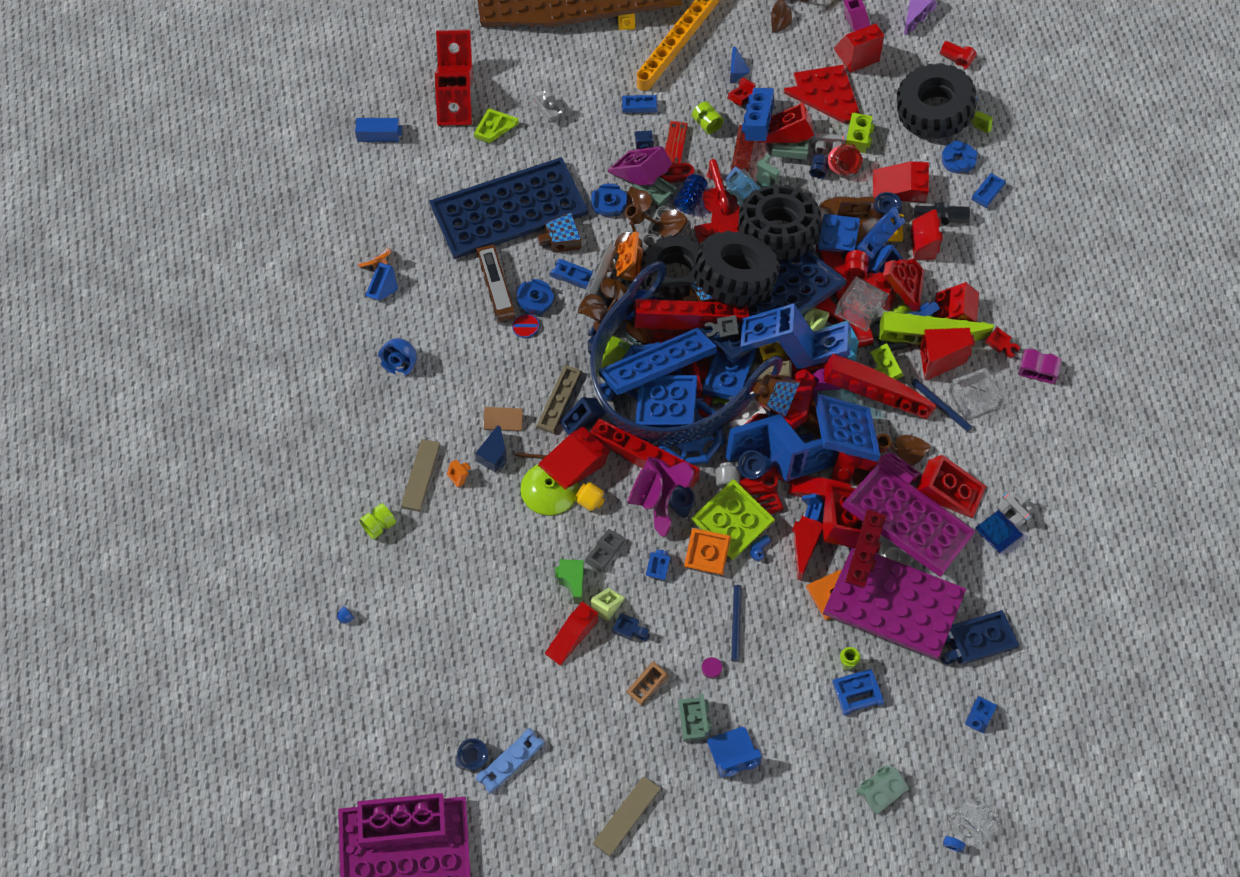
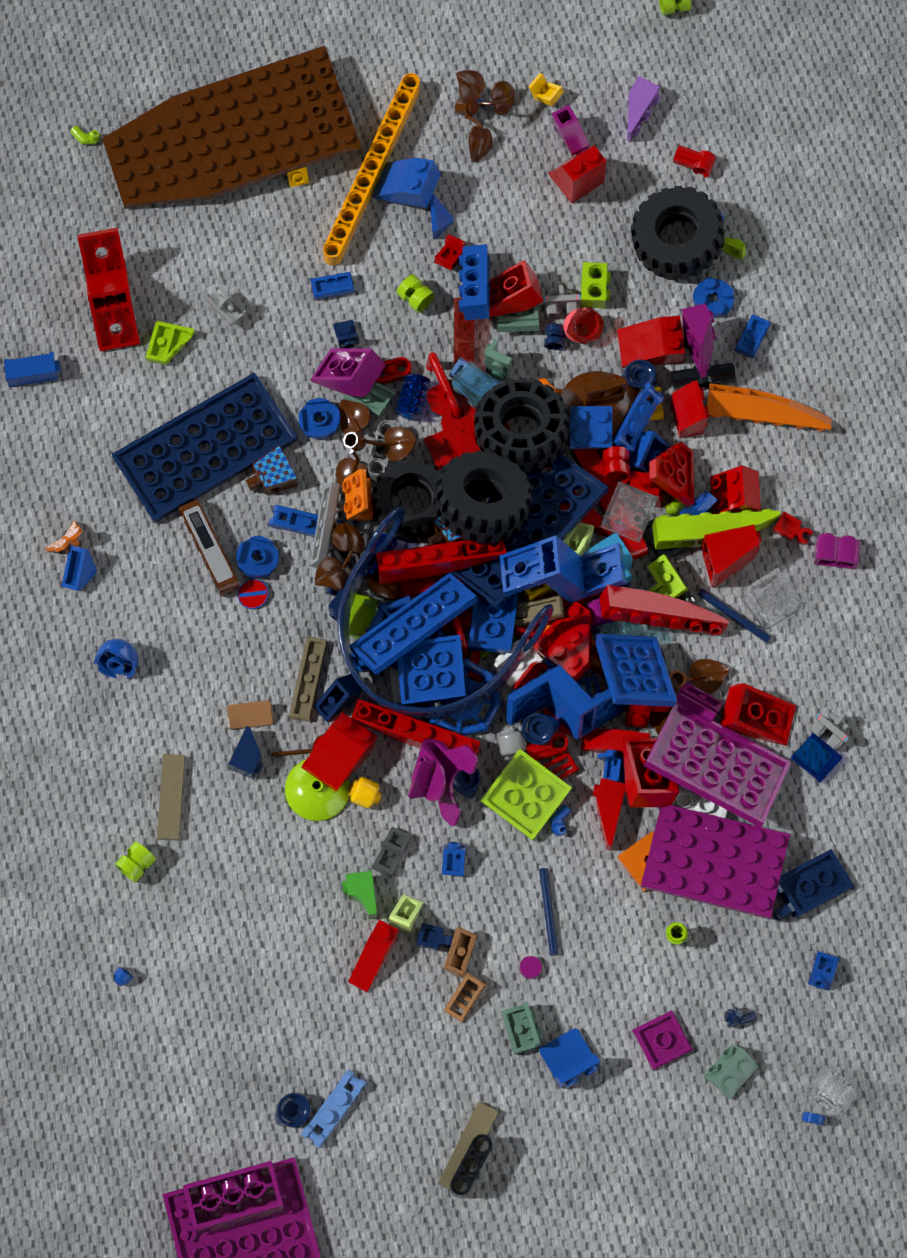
camera: 10 degrees left, 10 degrees up
orange tile [447,459,471,487] -> none
red tile [665,121,688,164] -> none
orange plate [684,528,732,575] -> none
dark grey plate [705,315,740,338] -> none
torso [753,374,800,417] -> none
red wing [783,64,860,124] -> none
blue plate [832,669,884,716] -> none
dark red bracket [845,510,886,588] -> none
none -> blue slope [372,157,441,208]
none -> medium nougat slope [443,927,477,977]
none -> black beam [450,1134,492,1198]
none -> magenta tile [632,1010,693,1070]
none -> magenta slope [681,304,716,378]
none -> orange slope [706,383,831,431]
none -> dark blue plate [724,1006,756,1027]

